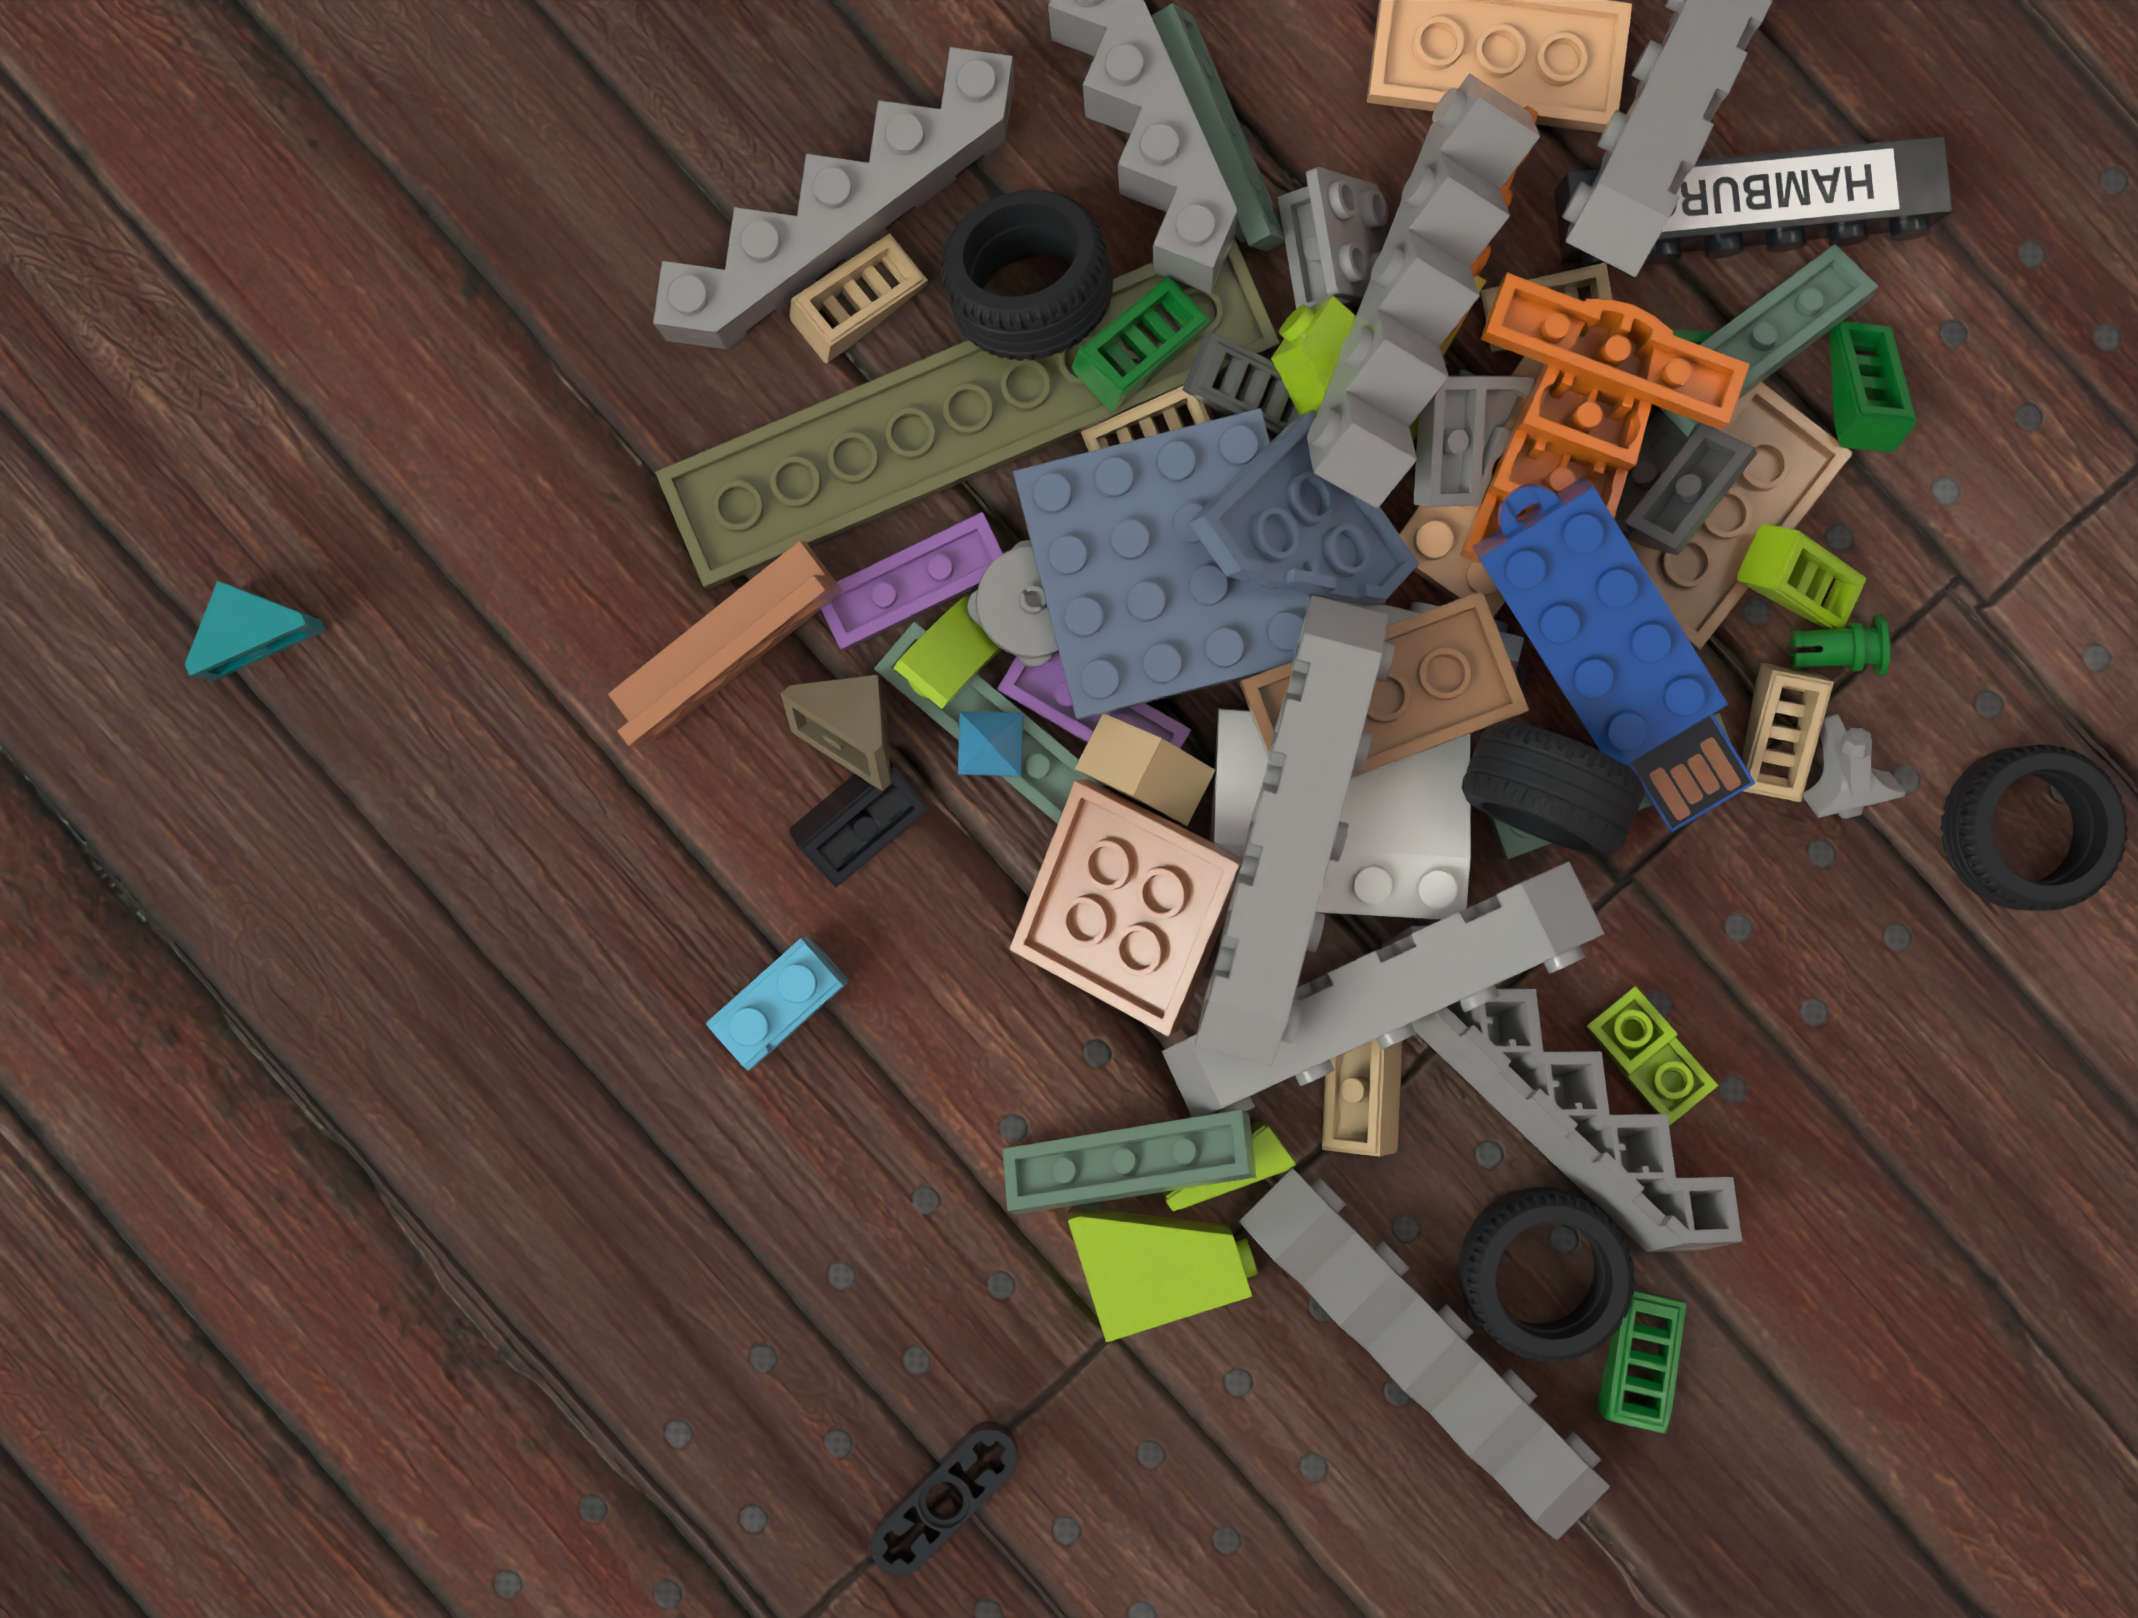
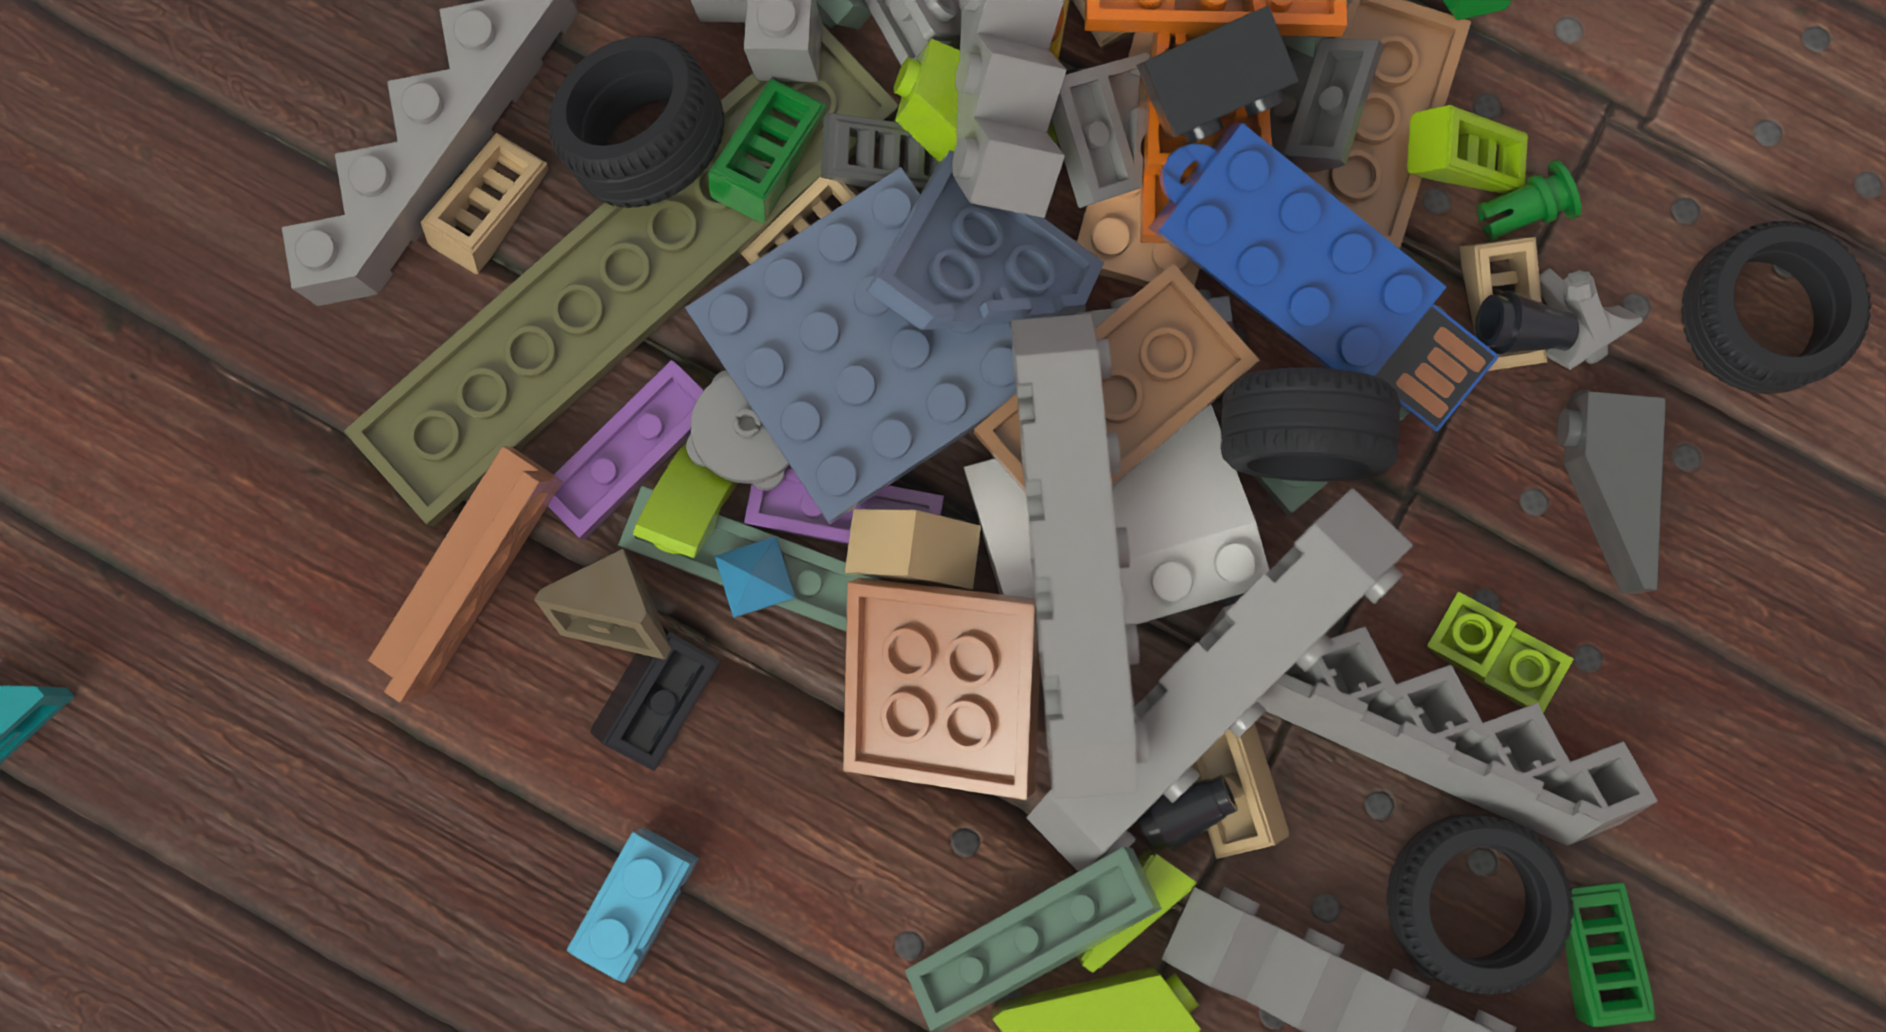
camera: 20 degrees left, 5 degrees down
none -> black brick [1136,5,1299,144]
none -> black cone [1138,775,1238,852]
none -> black cone [1475,291,1579,354]
none -> dark grey slope [1557,391,1666,595]

